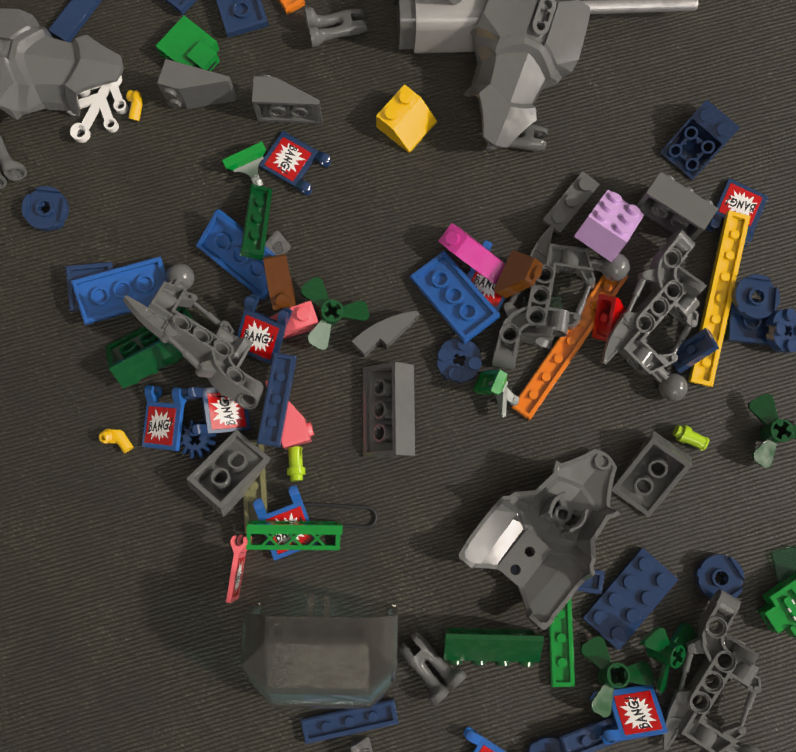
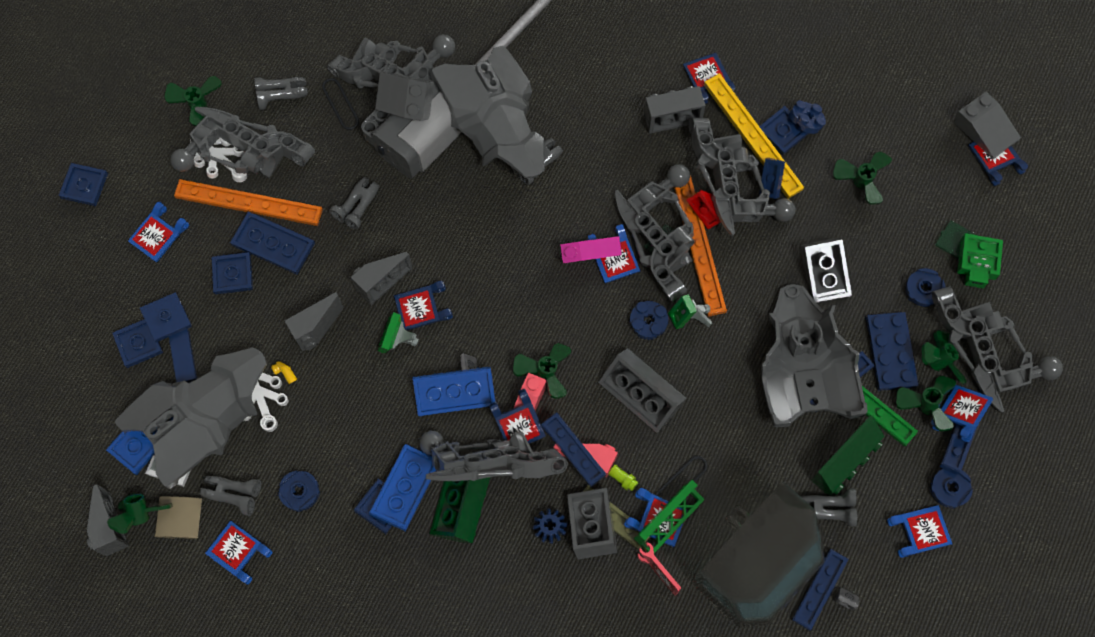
camera: 40 degrees left, 10 degrees down
yellow arm [99,428,134,453] -> none
flag [142,385,188,451] -> none
green piece [156,16,220,71] -> none
flag [184,387,251,436] -> none
dark green tile [240,184,273,260] -> none
reddish brown slope [263,253,296,310] -> none
dark grey slope [352,311,419,358] -> none
yellow slope [376,84,437,153] -> none
blue tile [409,250,500,344] -> none
reddish brown slope [493,250,543,298] -> none
dark grey plate [542,171,600,235] -> none
lavender brick [574,190,644,262] -> none
dark blue slope [660,99,740,180] -> none
lime animal [673,425,709,451] -> none
dark blue plate [732,274,780,320] -> none

